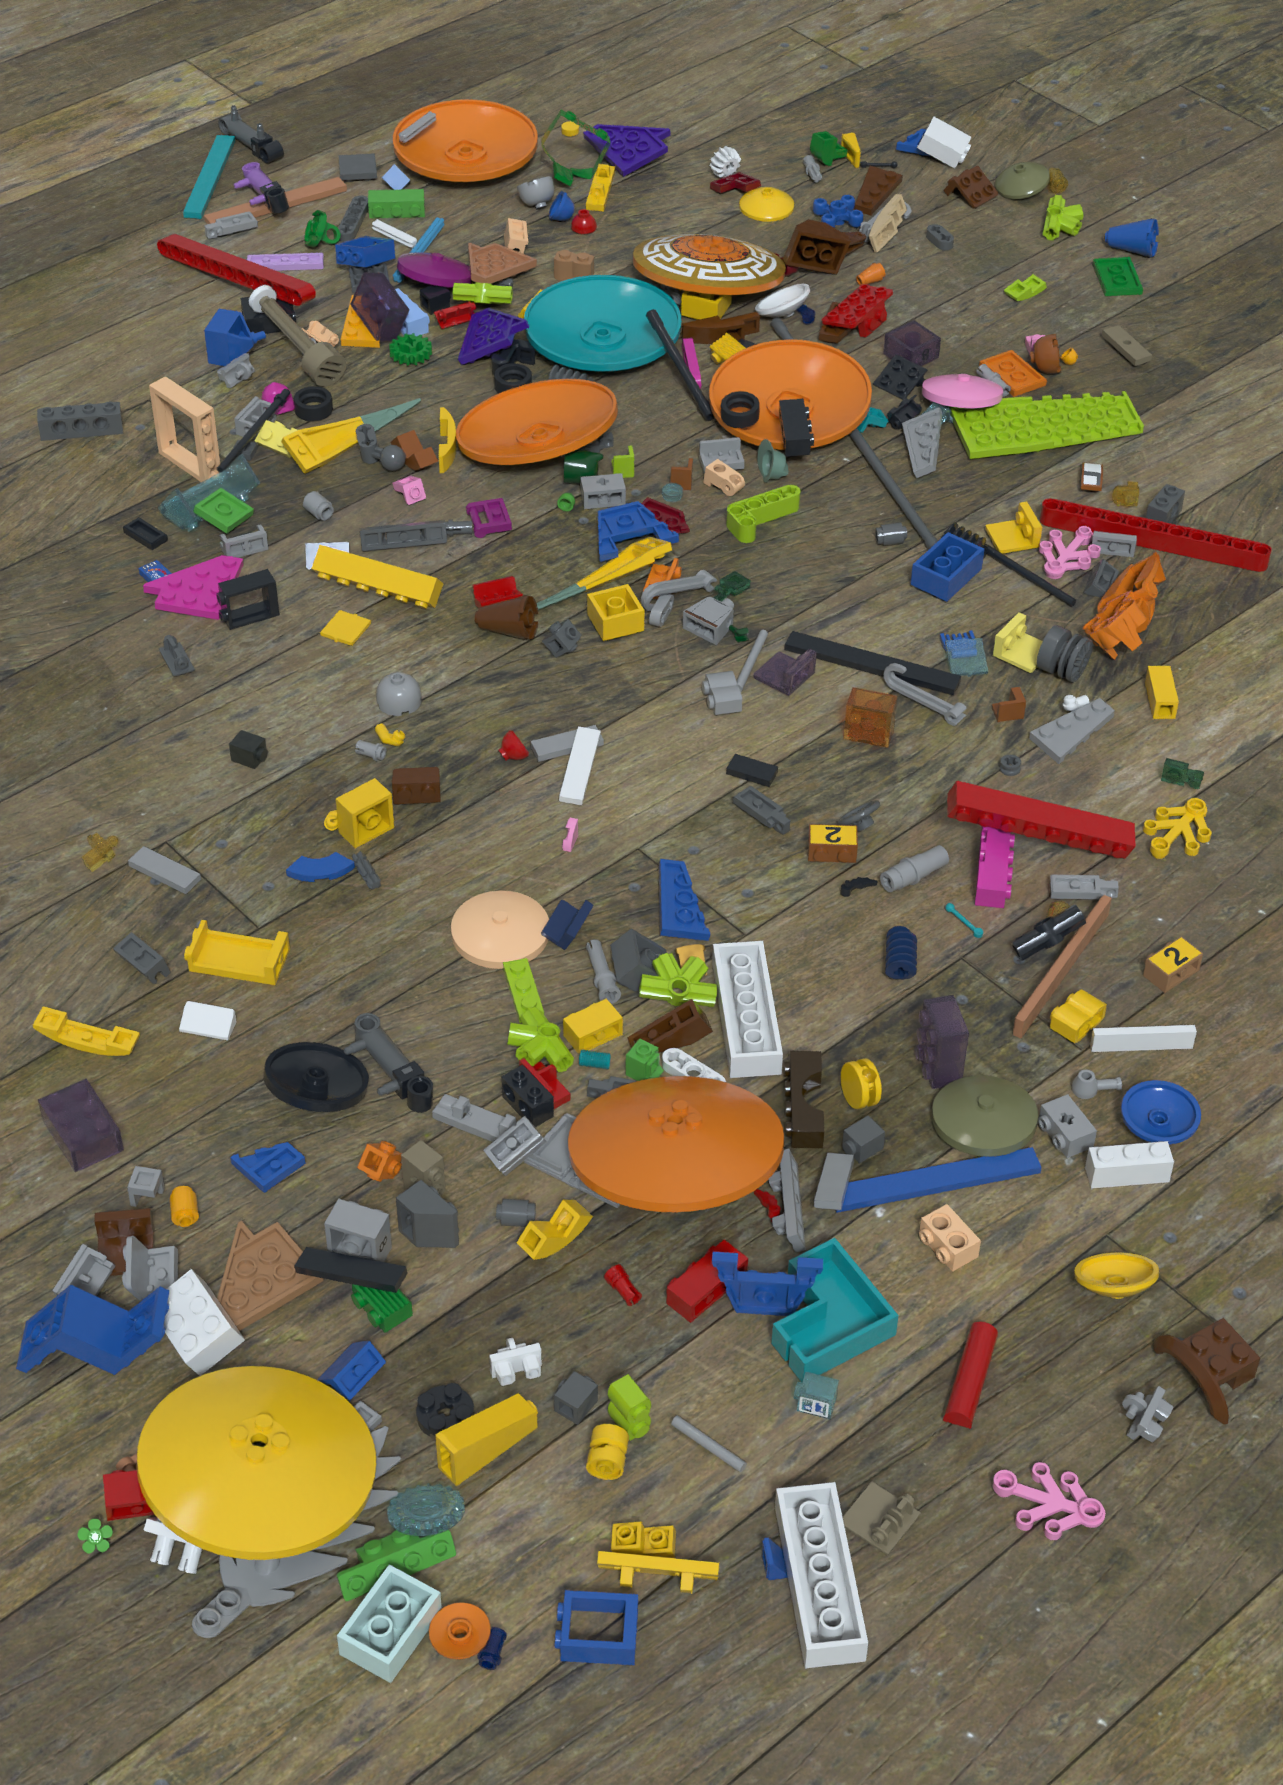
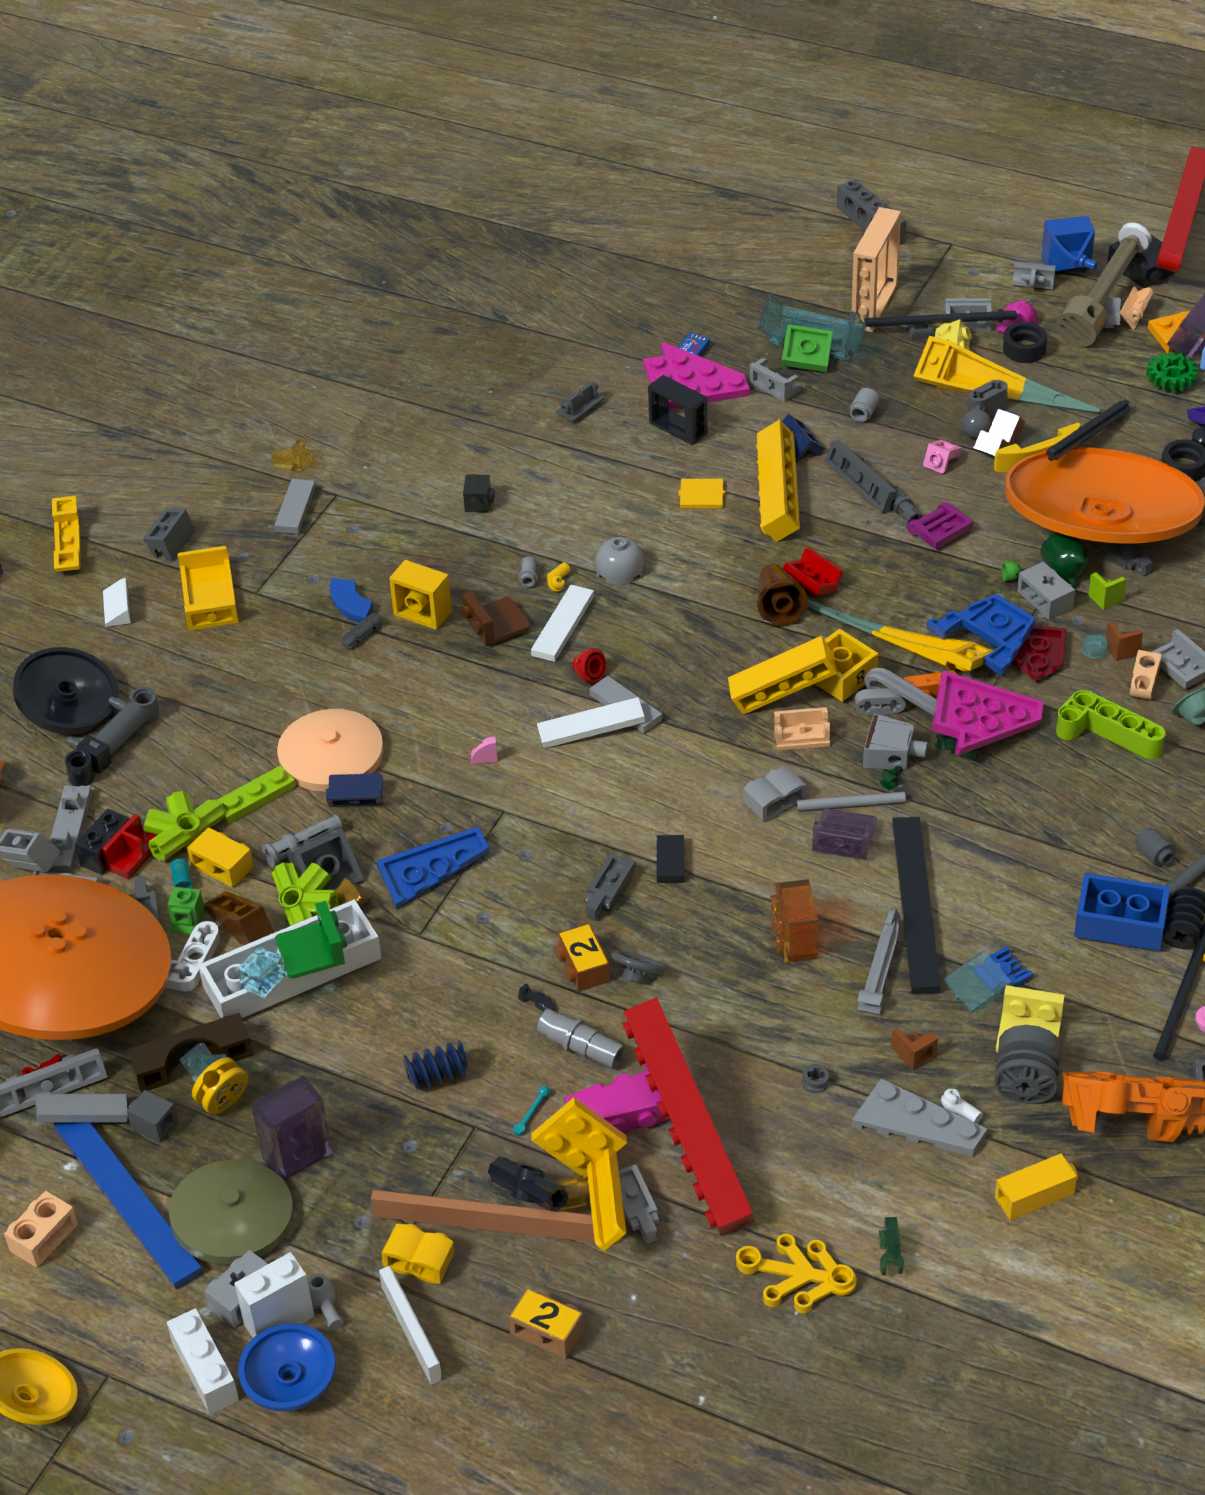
camera: 70 degrees right, 0 degrees up
black tile [123,517,168,550] -> none
dark grey brick [542,619,582,658] -> none
none -> clear light blue bracket [180,1043,227,1082]
none -> white brick [234,1252,315,1338]
none -> clear light blue brick [238,946,285,999]
none -> green bracket [275,901,347,979]
none -> white tile [531,585,594,662]
none -> yellow bracket [531,1097,627,1251]
none -> yellow brick [728,636,837,715]
none -> light nougat hinge [774,707,830,751]
none -> dark pink wing [931,670,1044,755]
none -> black axle [1046,400,1131,461]

